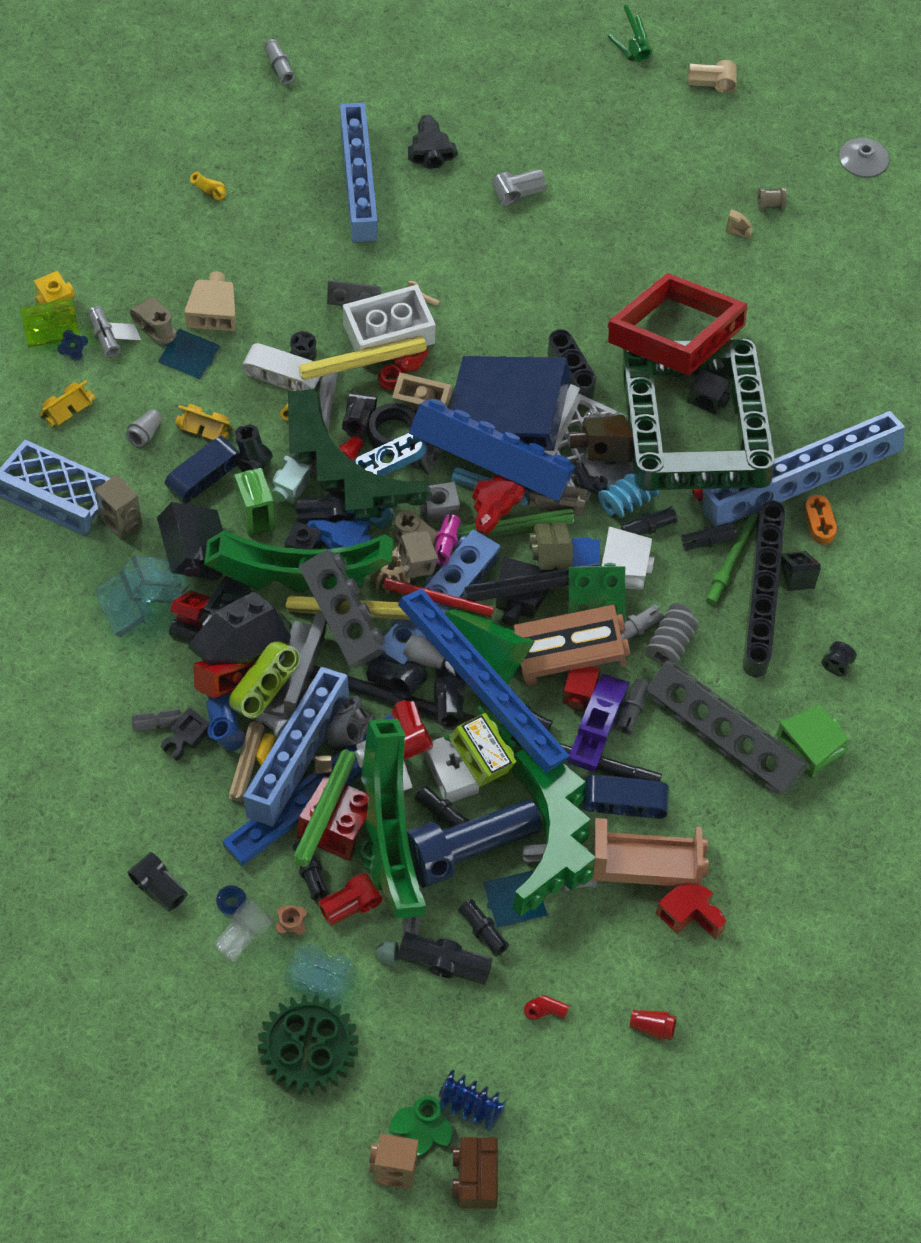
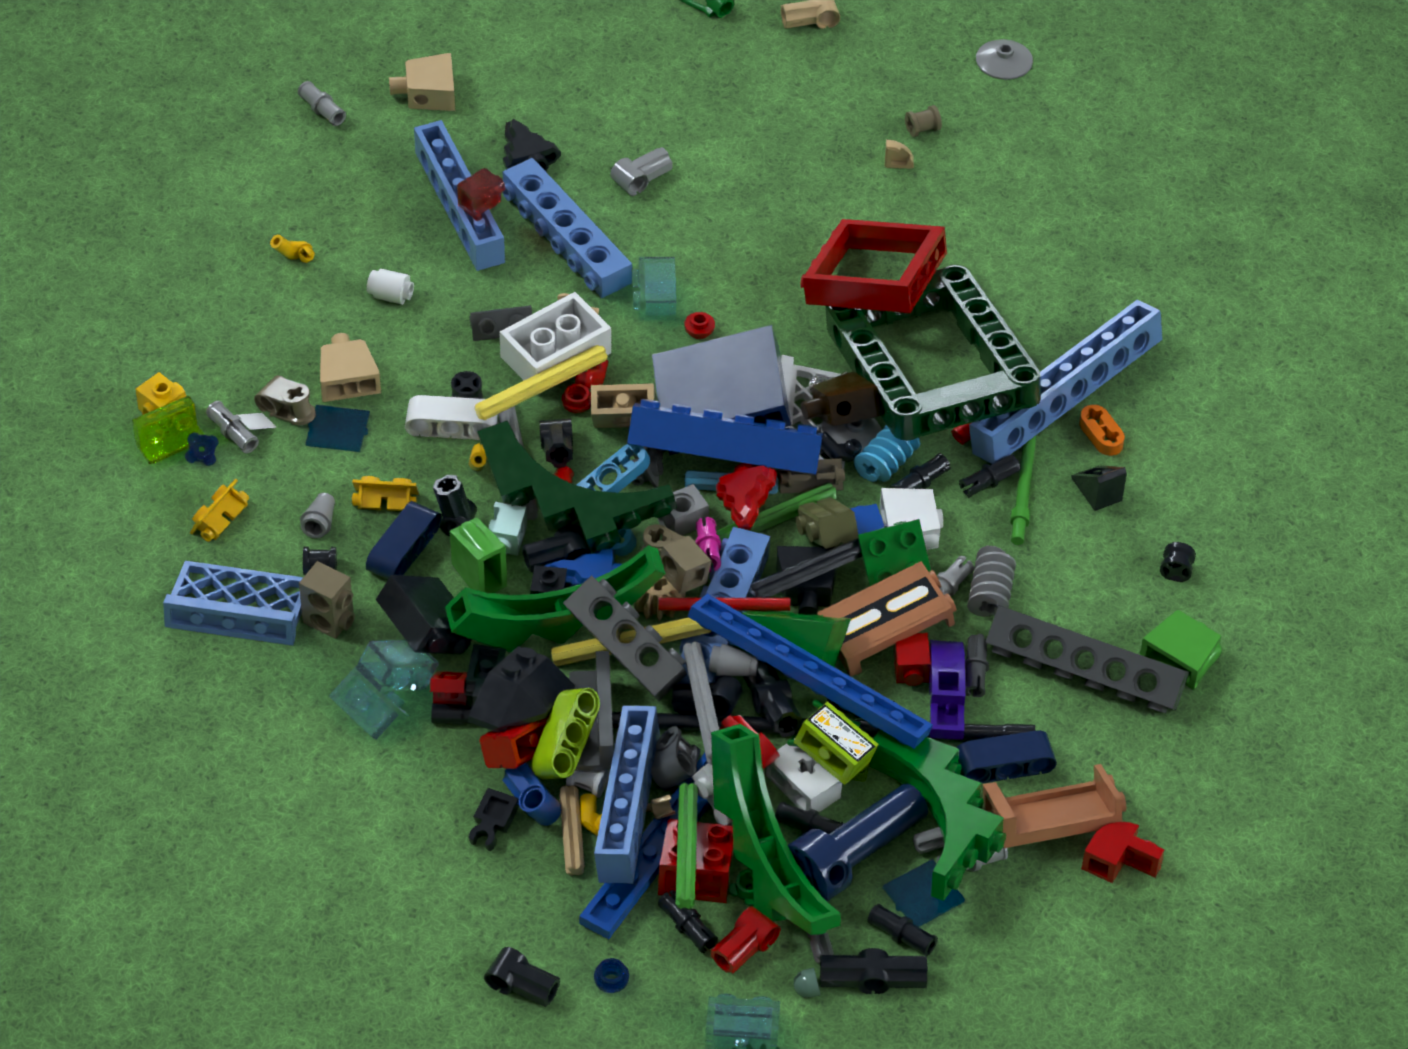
camera: 15 degrees left, 10 degrees down
flat silver piece [132,708,181,731] -> none
clear piece [213,898,273,962] -> none
nougat plate [275,905,307,935] -> none
black tyre [368,403,416,456] -> none
red arm [524,995,570,1020] -> none
black beam [547,329,596,399] -> none
red cone [630,1010,677,1041] -> none
black brick [687,369,731,415] -> none
black beam [743,500,785,677] -> none
none -> black bush [303,546,337,575]
none -> white brick [367,269,414,305]
none -> tan torso [389,53,455,111]
none -> clear red brick [457,168,506,222]
none -> medium blue brick [501,158,632,298]
none -> clear light blue brick [633,257,676,321]
none -> light grey axle [683,641,719,765]
none -> red plate [684,312,715,339]

